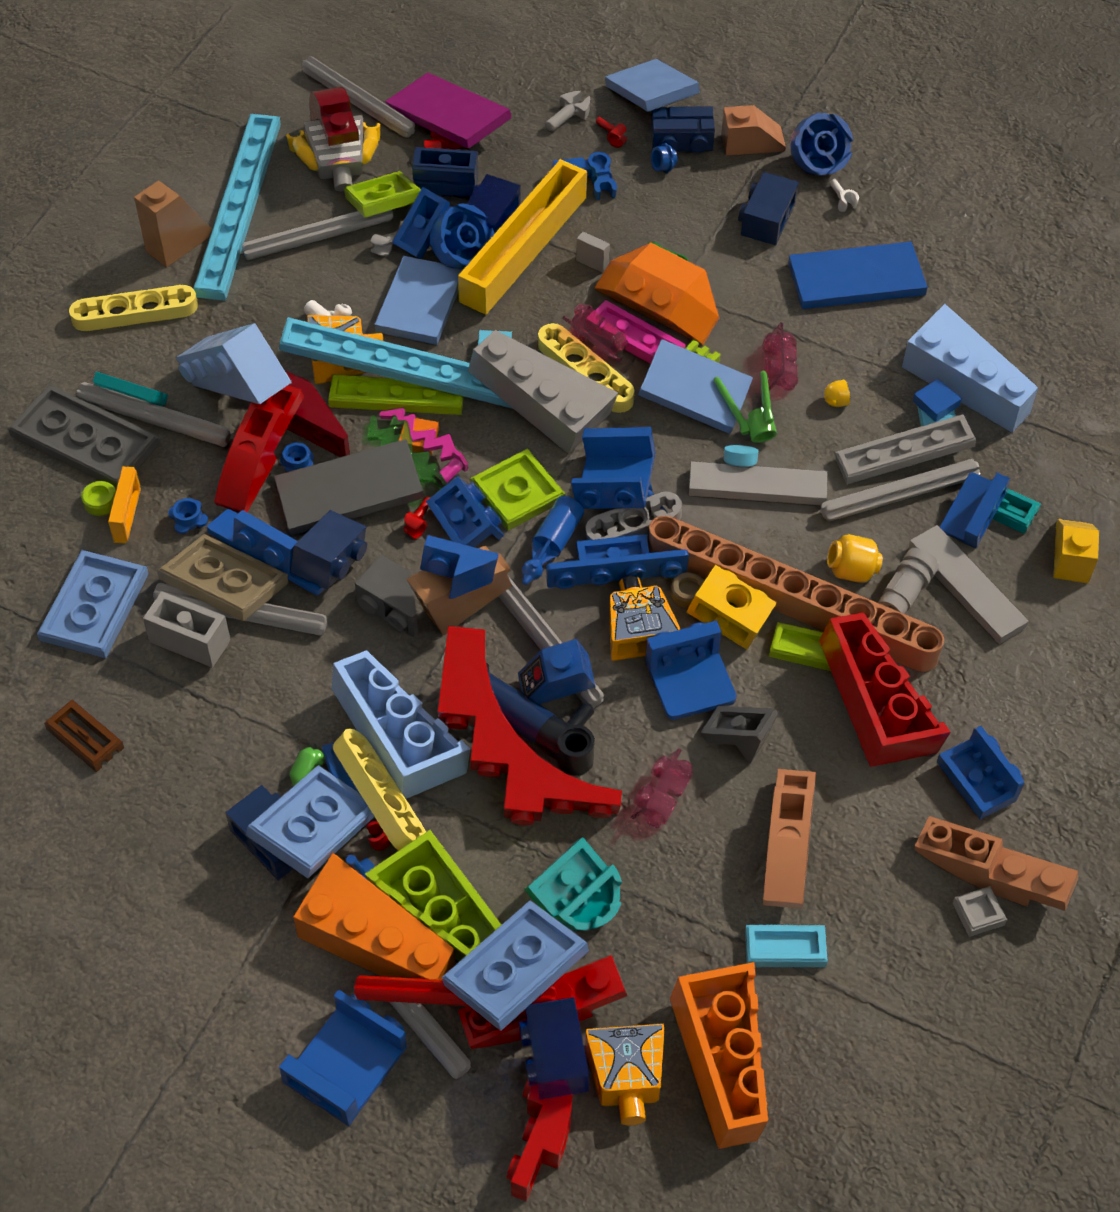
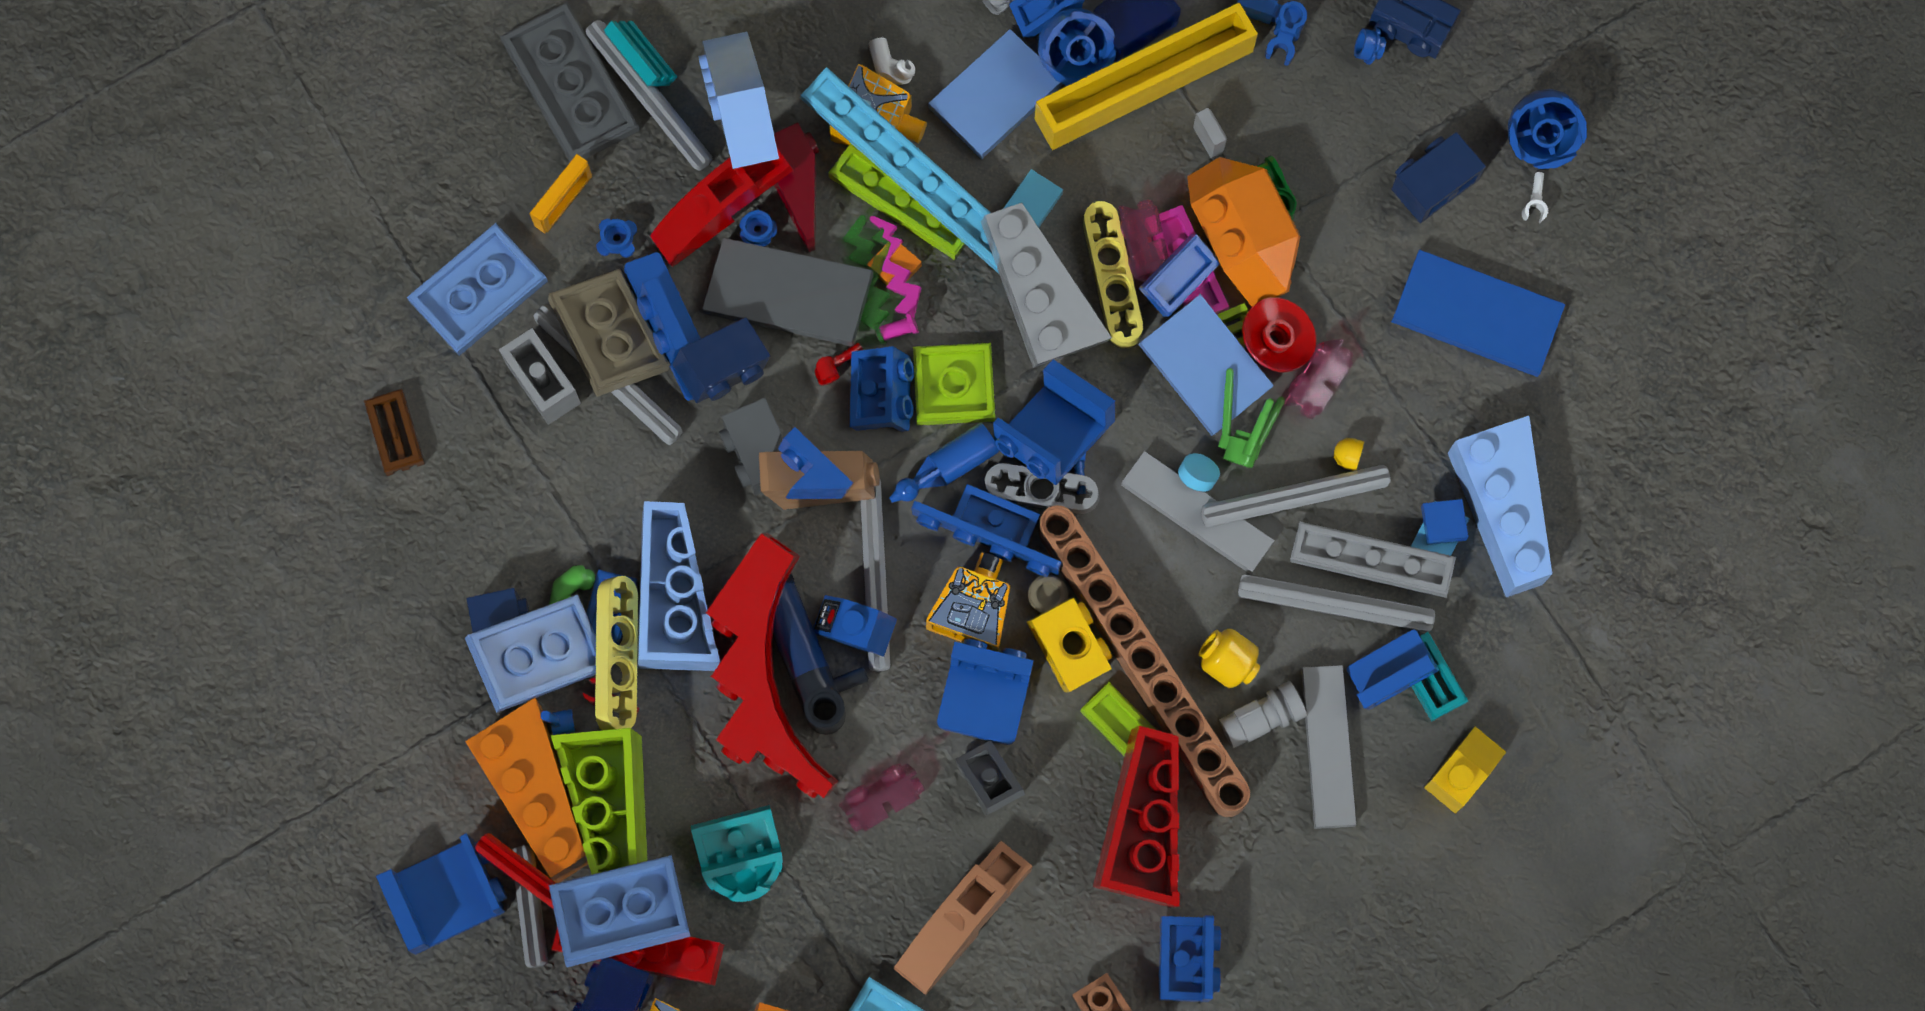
camera: 30 degrees right, 20 degrees up
lime tile [81,481,116,516] -> none
nougat slope [721,105,786,156] -> none
none -> tile [1139,234,1220,317]
none -> light grey axle [1201,465,1391,527]
none -> red dish [1242,298,1316,372]

